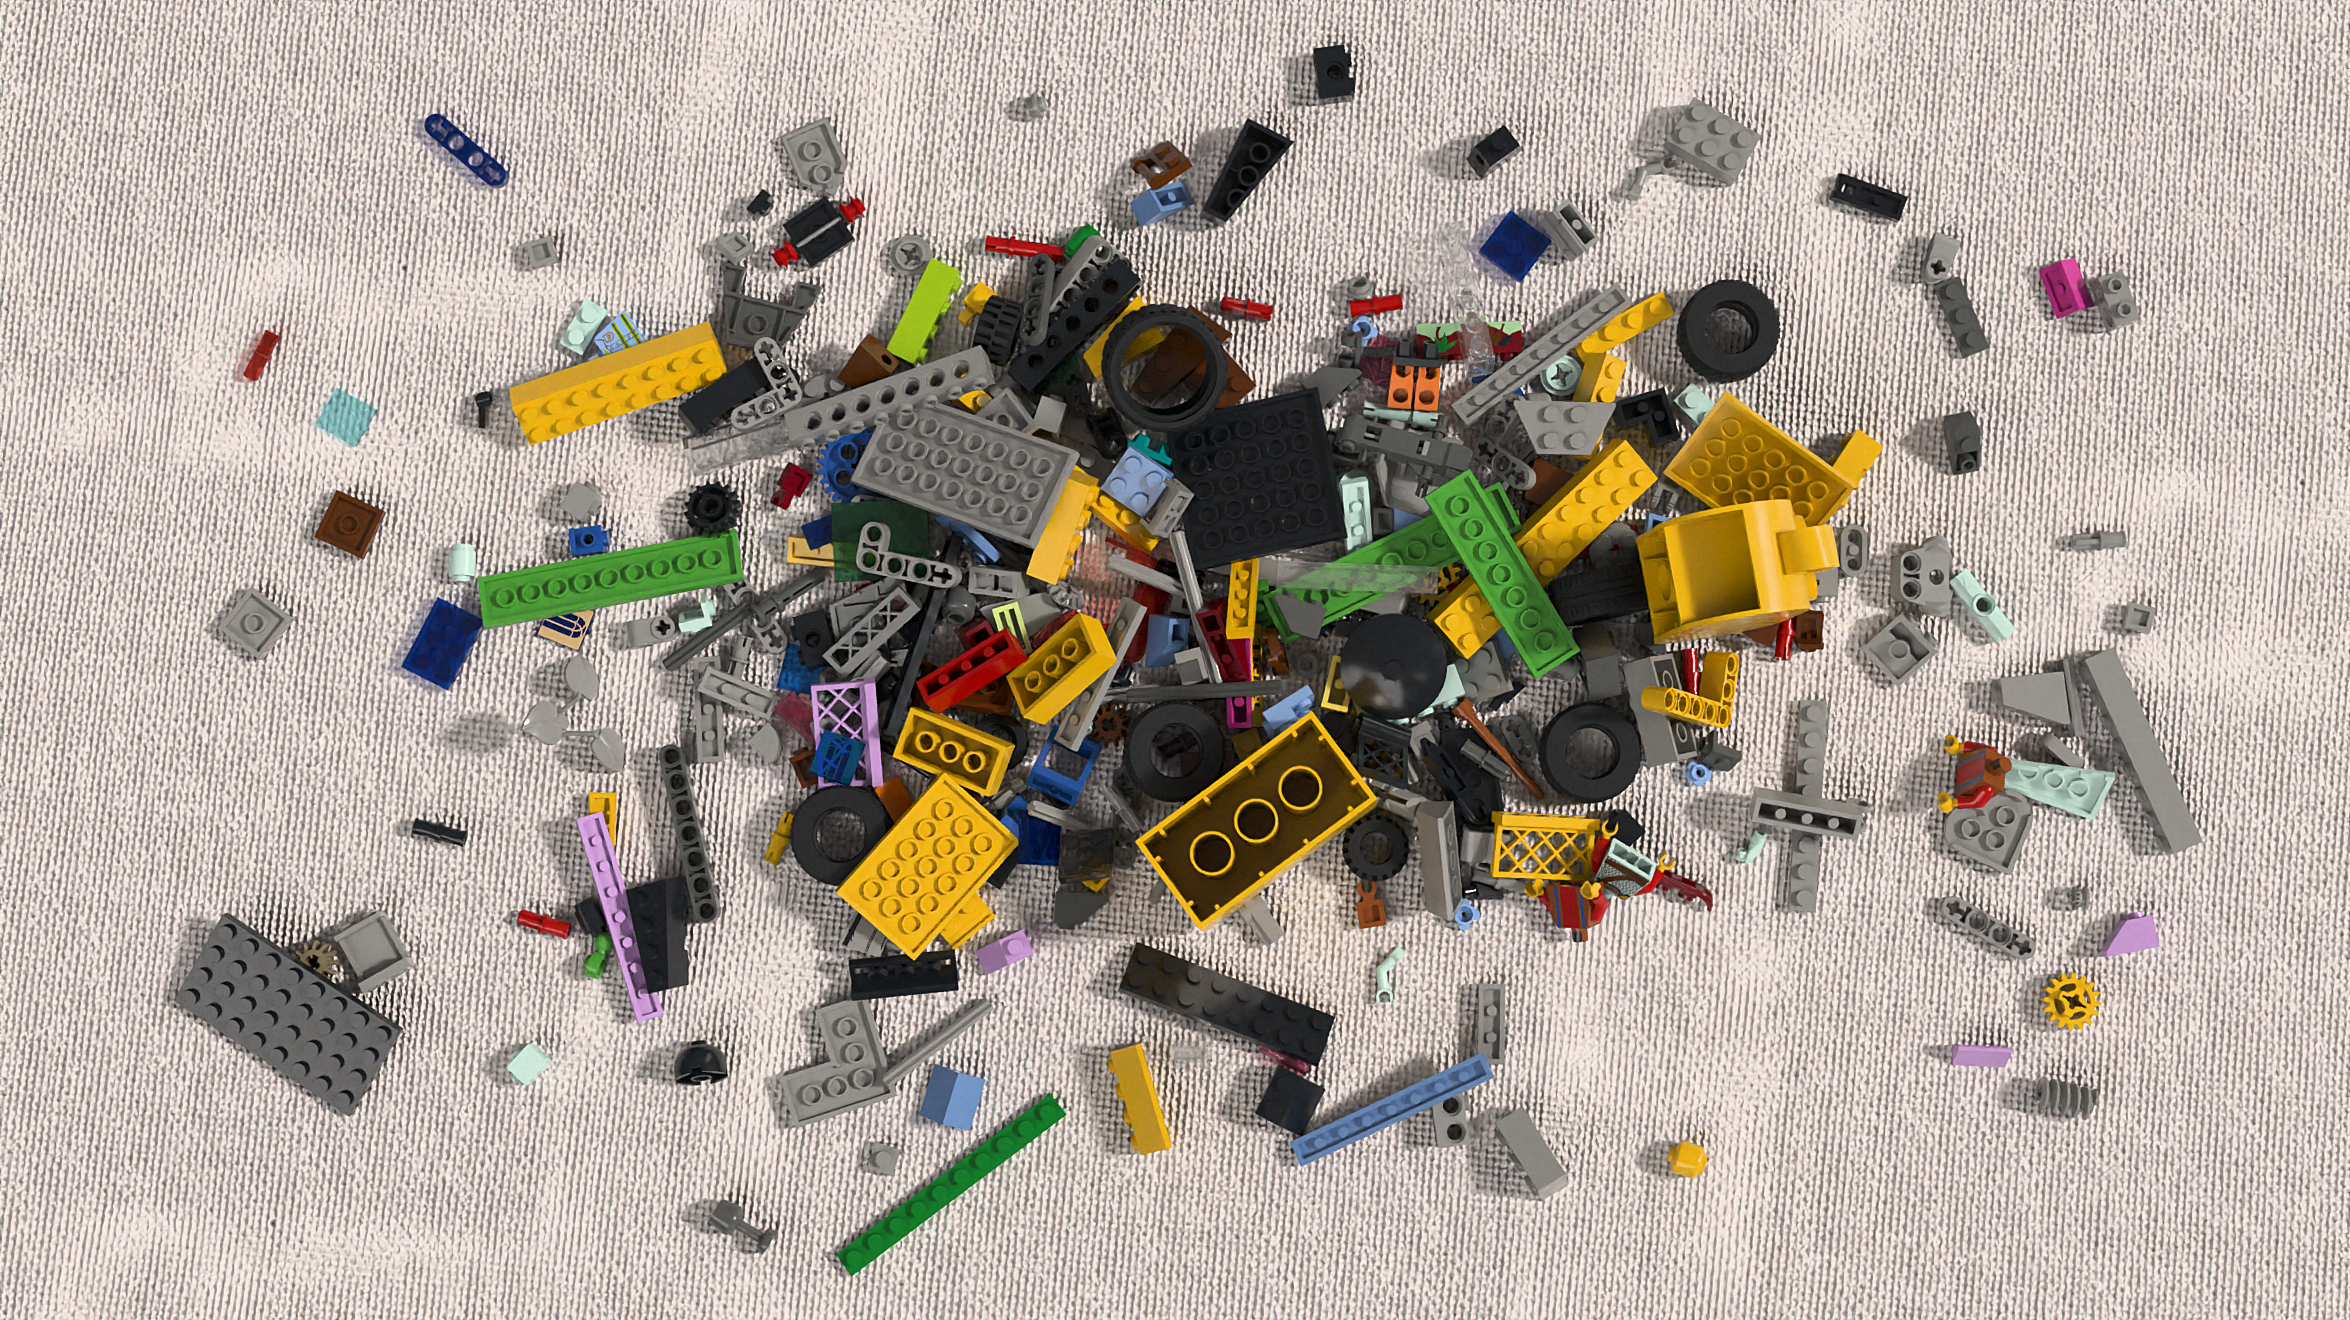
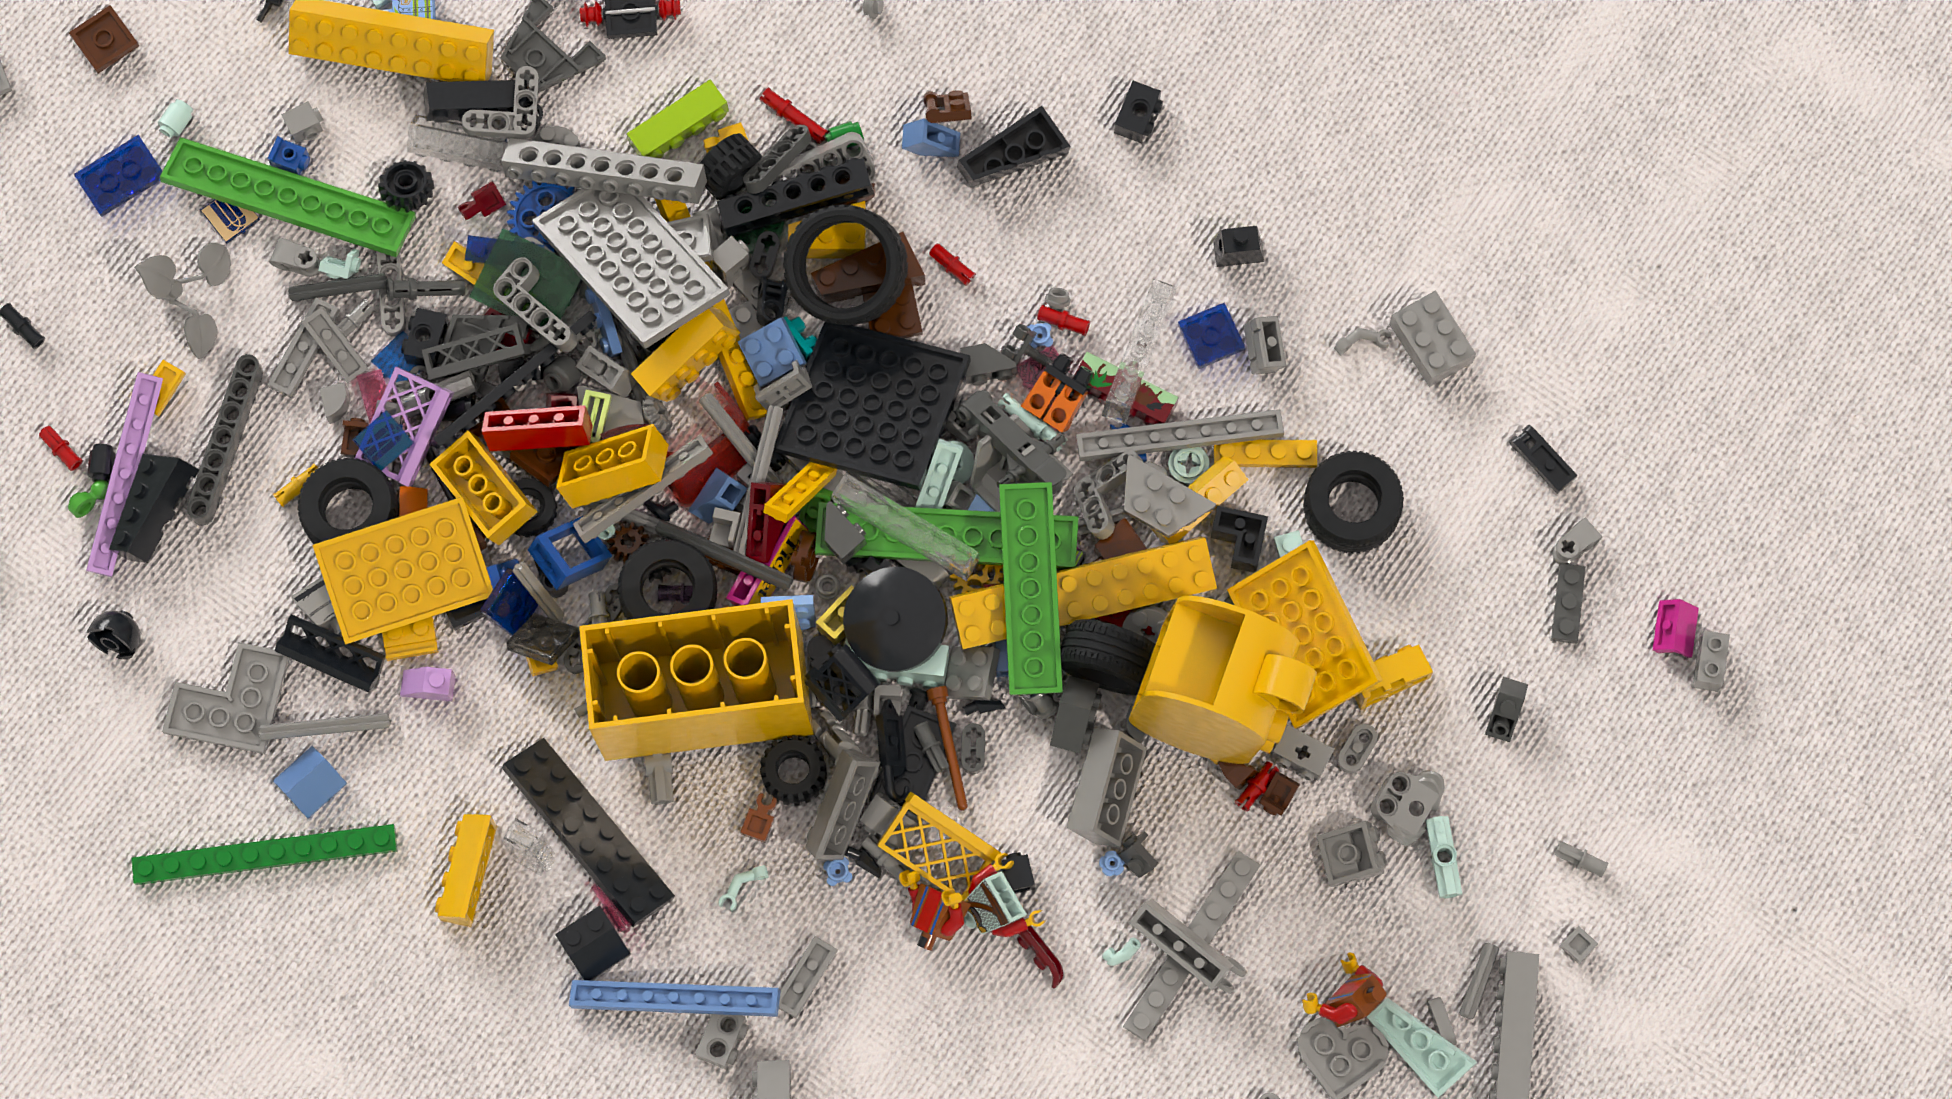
camera: 30 degrees right, 10 degrees down
dark grey piece [708,1199,777,1255] -> none
reddish brown torso [837,333,899,389] -> none
light grey plate [867,1141,902,1176] -> none
light grey gear [890,235,932,277] -> none
light grey axle [983,776,1027,816] -> none
dark grey slope [1053,891,1110,930] -> none
black tyre [1538,702,1642,804] -> none
yellow beam [1641,651,1739,728] -> none
red pin [1680,648,1702,696] -> none
light grey slope [1991,671,2070,726] -> none

